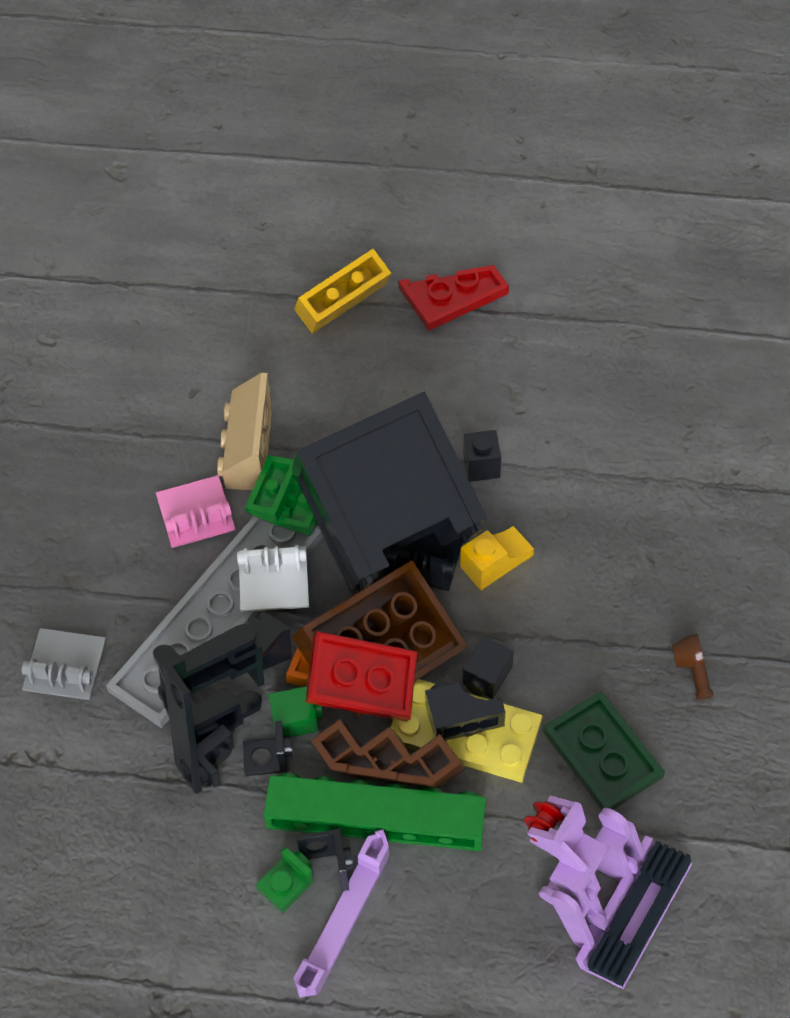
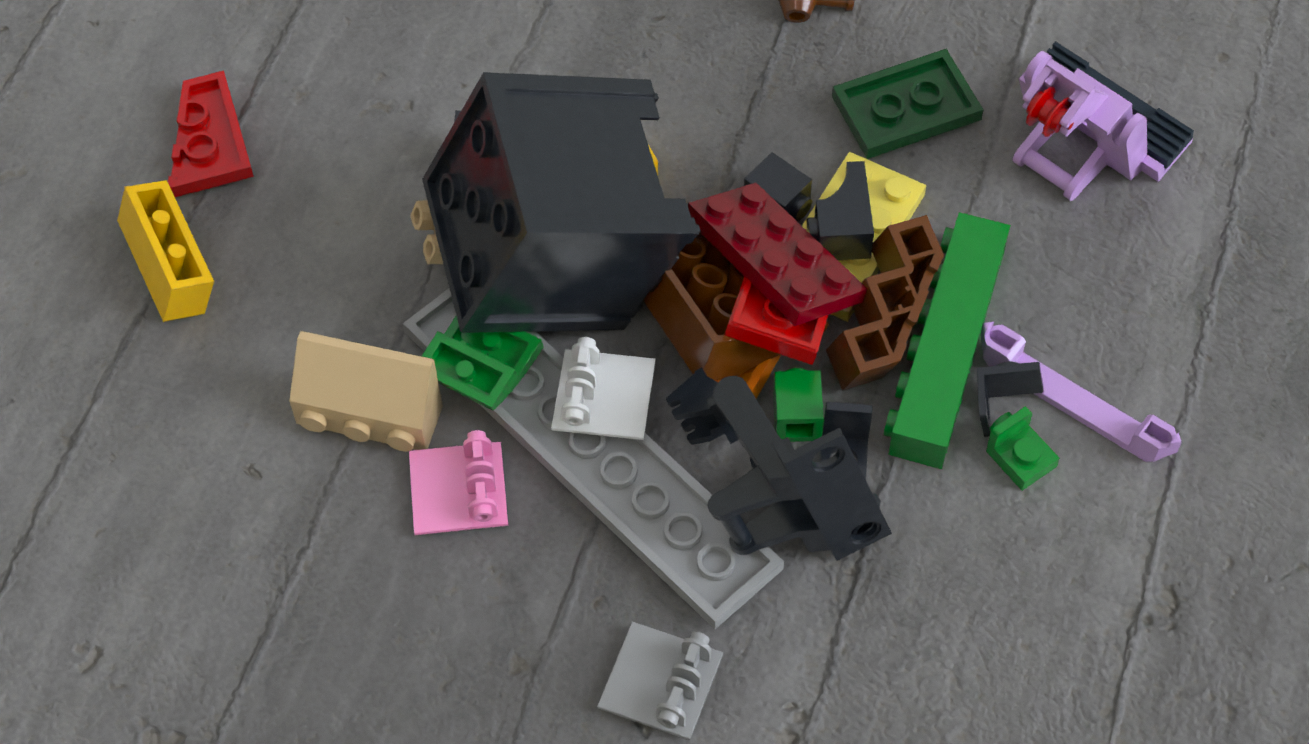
camera: 80 degrees left, 0 degrees up
none -> dark red plate [688,183,867,326]

